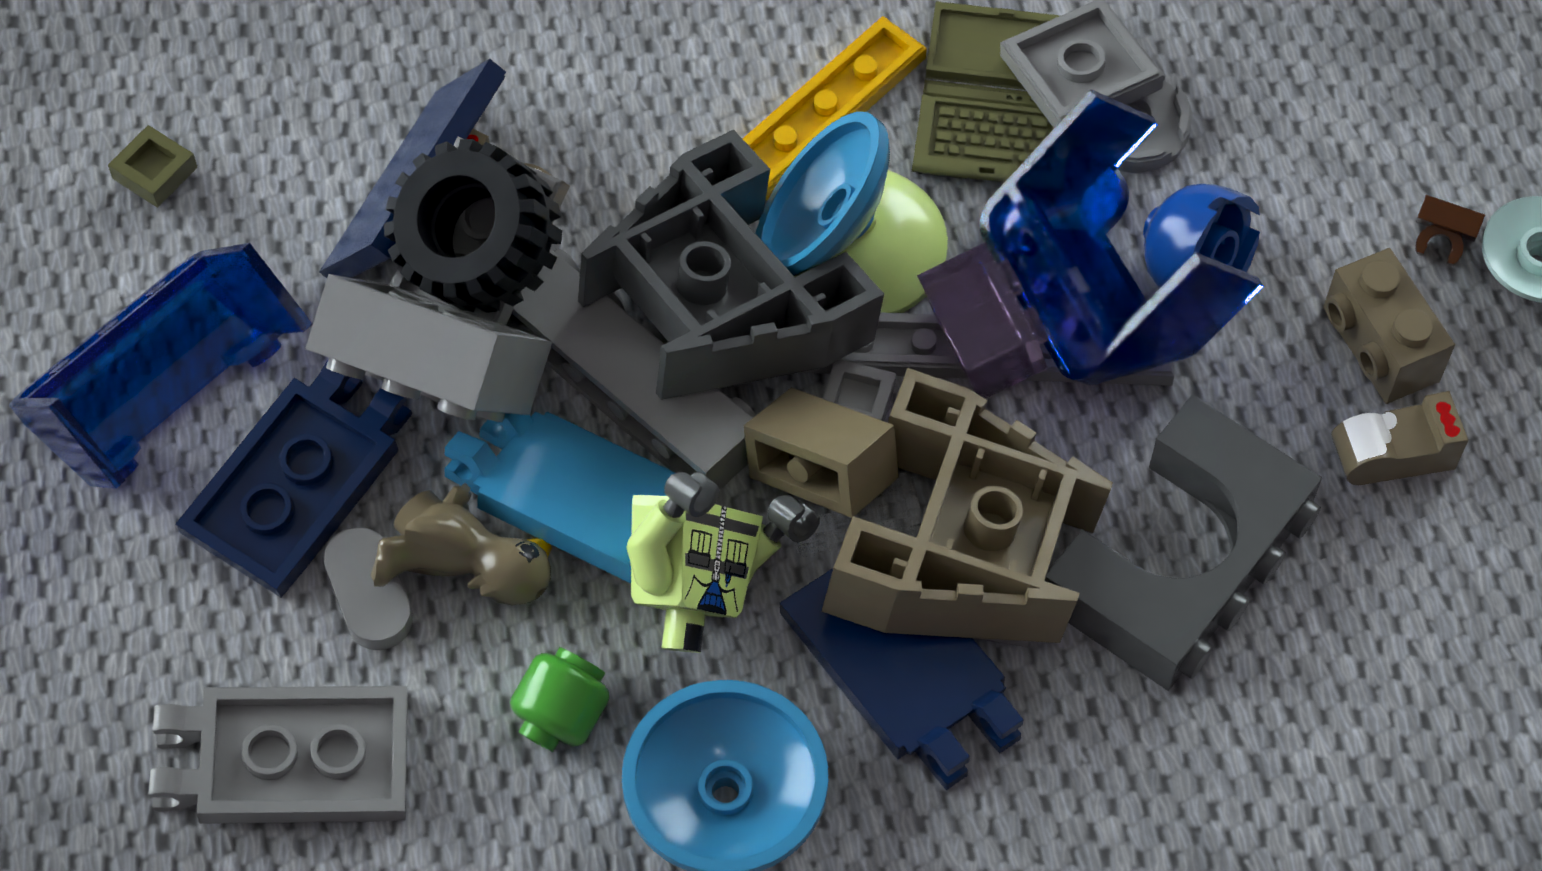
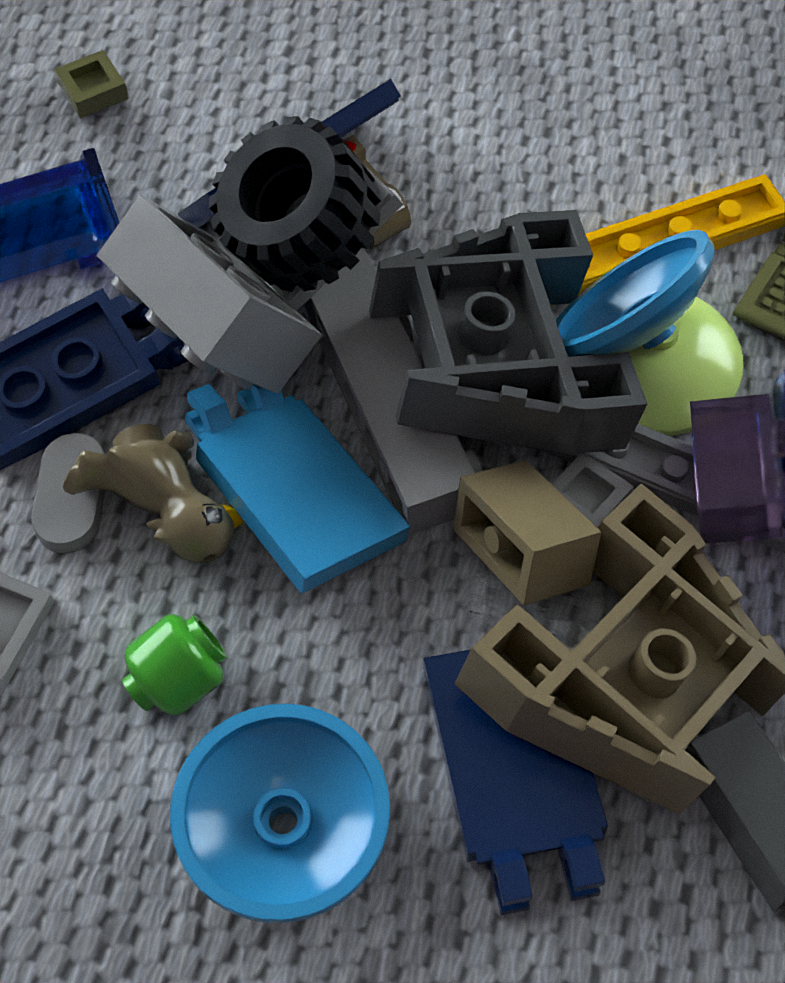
camera: 25 degrees right, 0 degrees up
yellowish green torso [626,472,820,653] -> none

